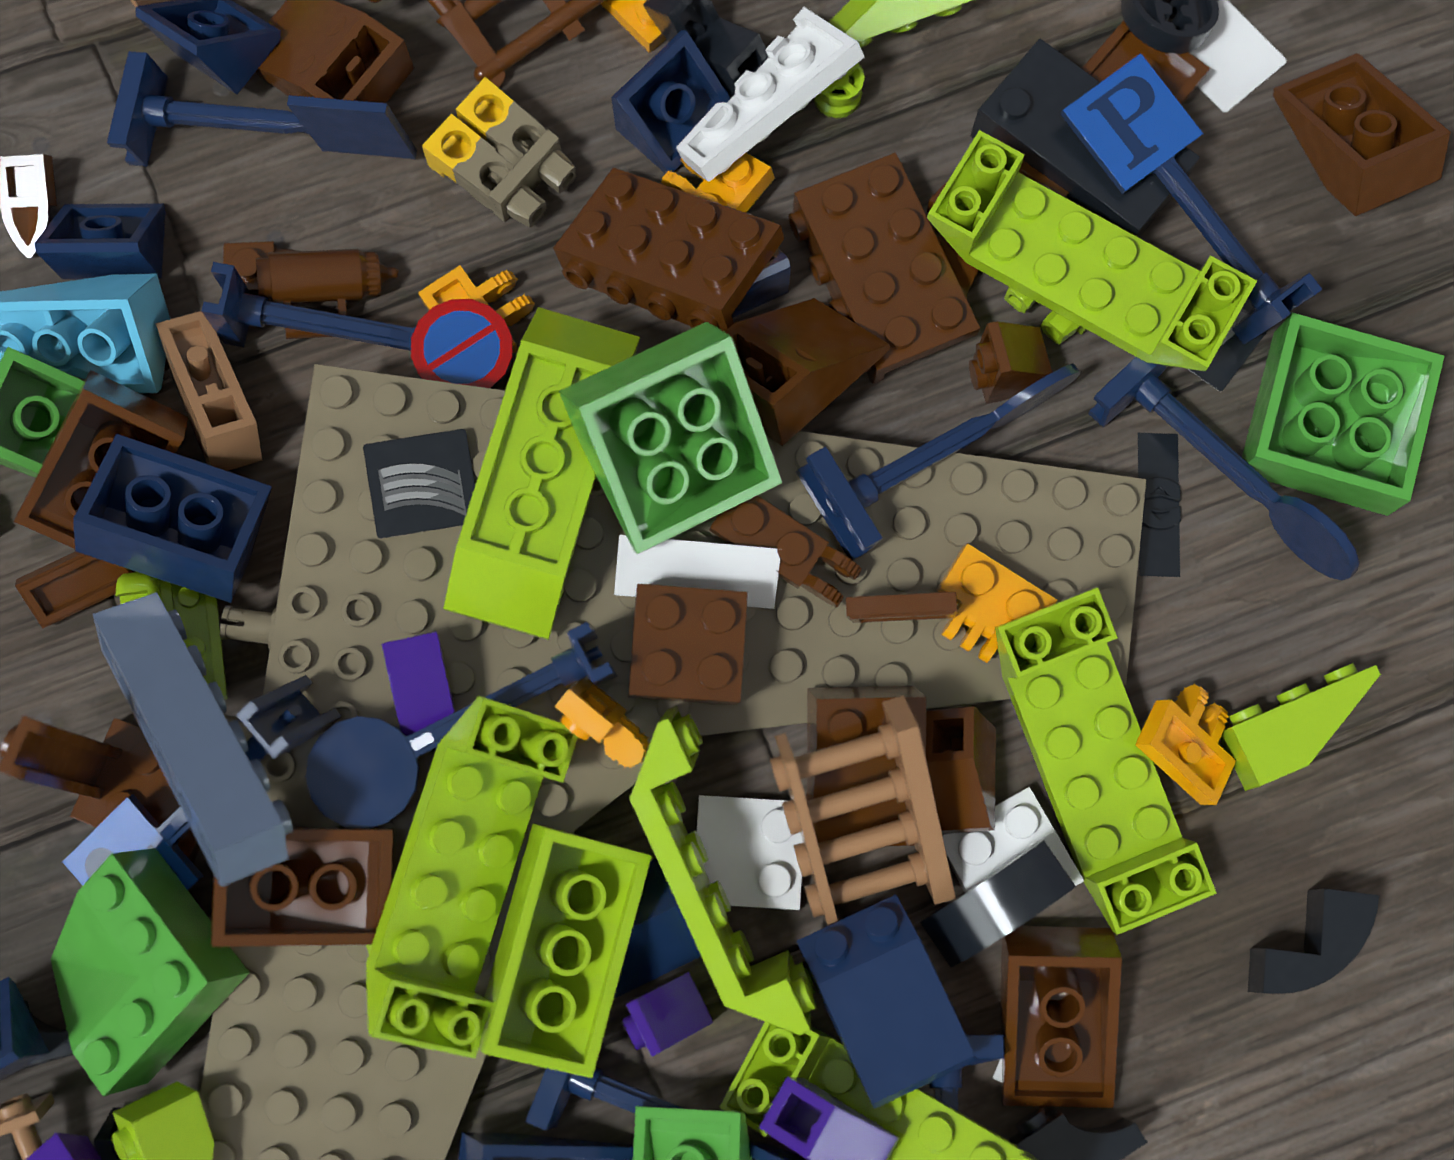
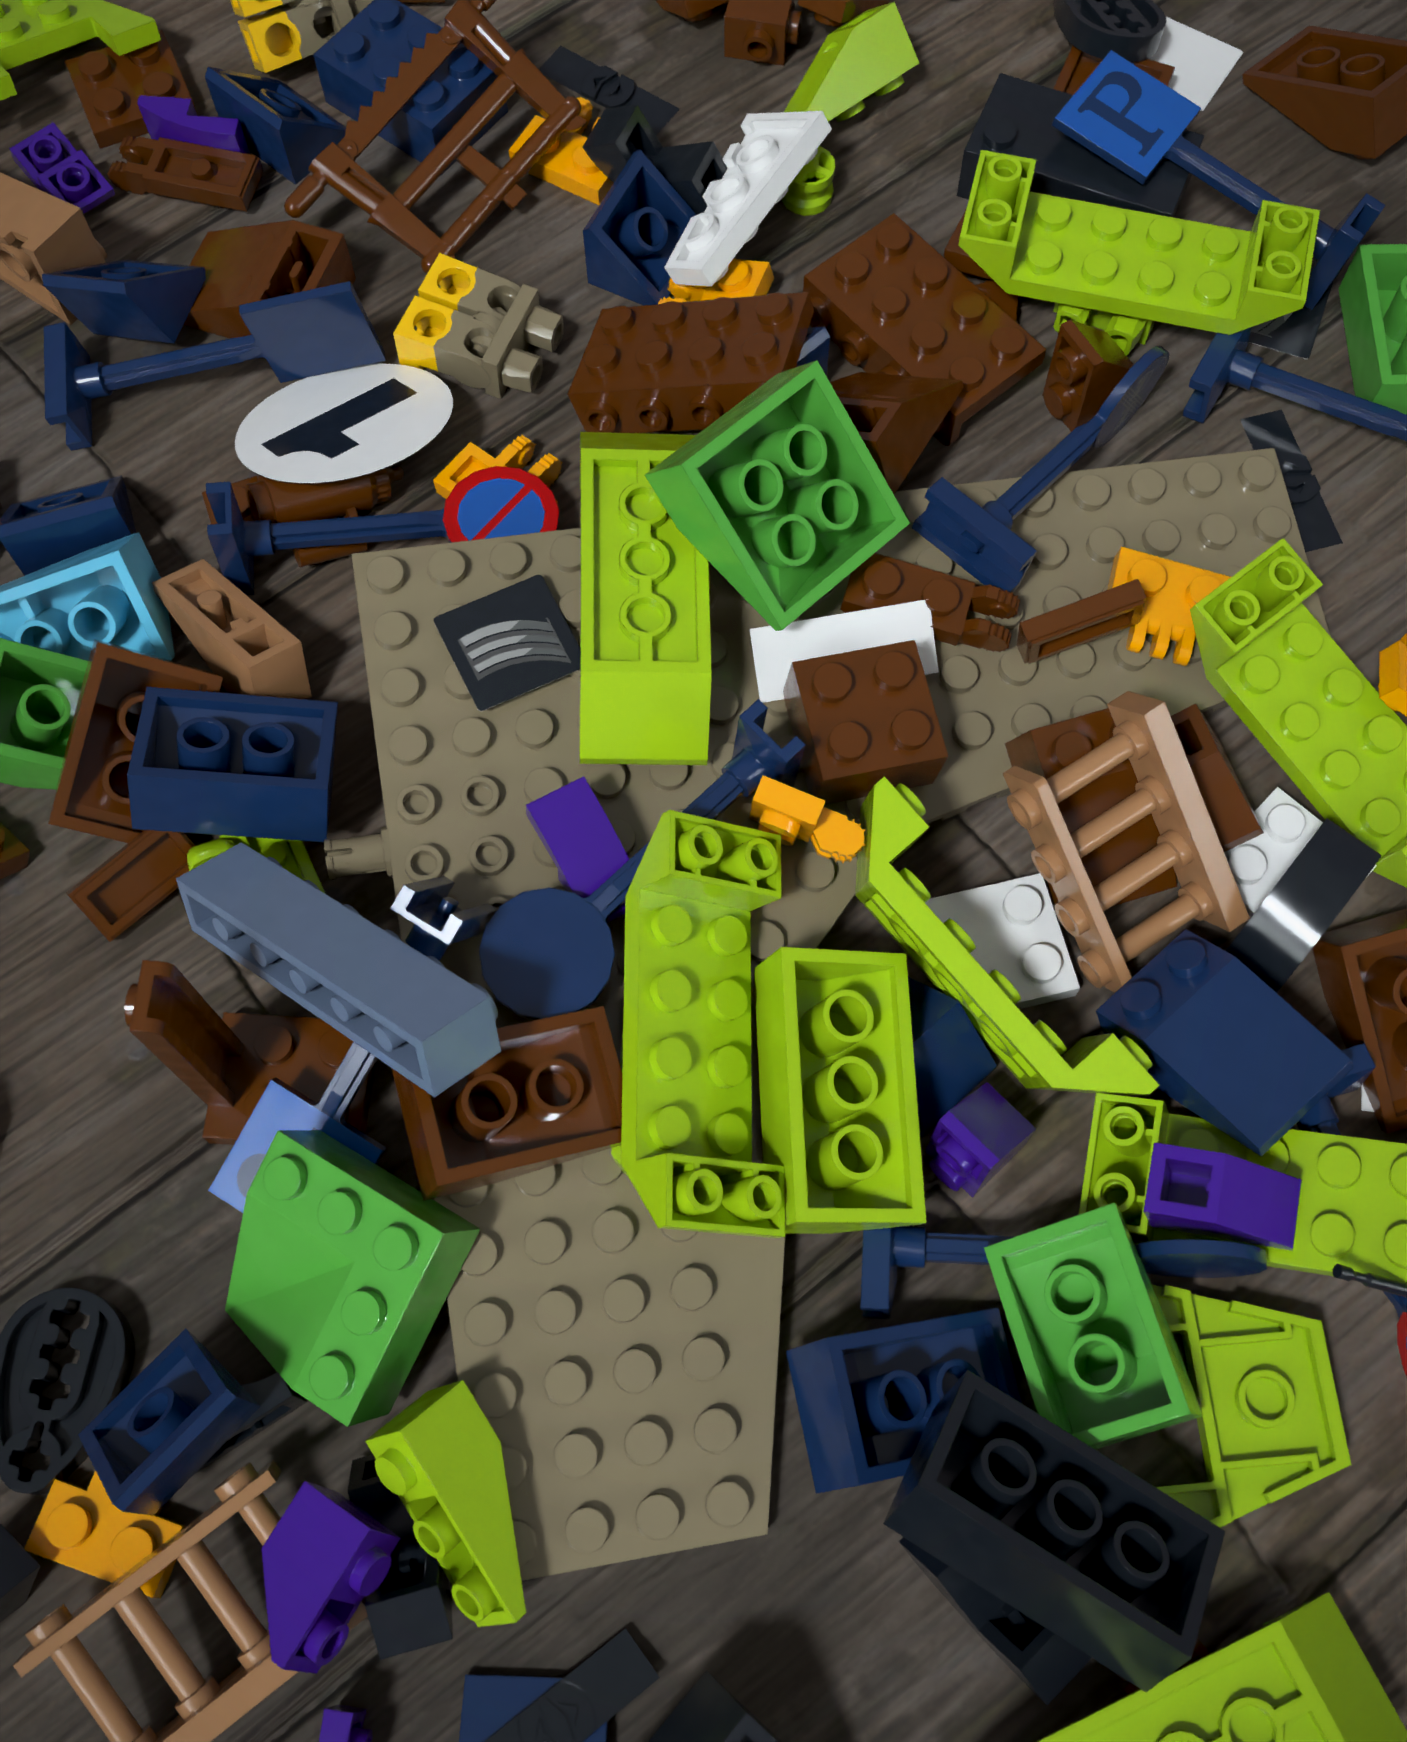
camera: 15 degrees left, 10 degrees down
none -> white sticker [235,363,453,484]

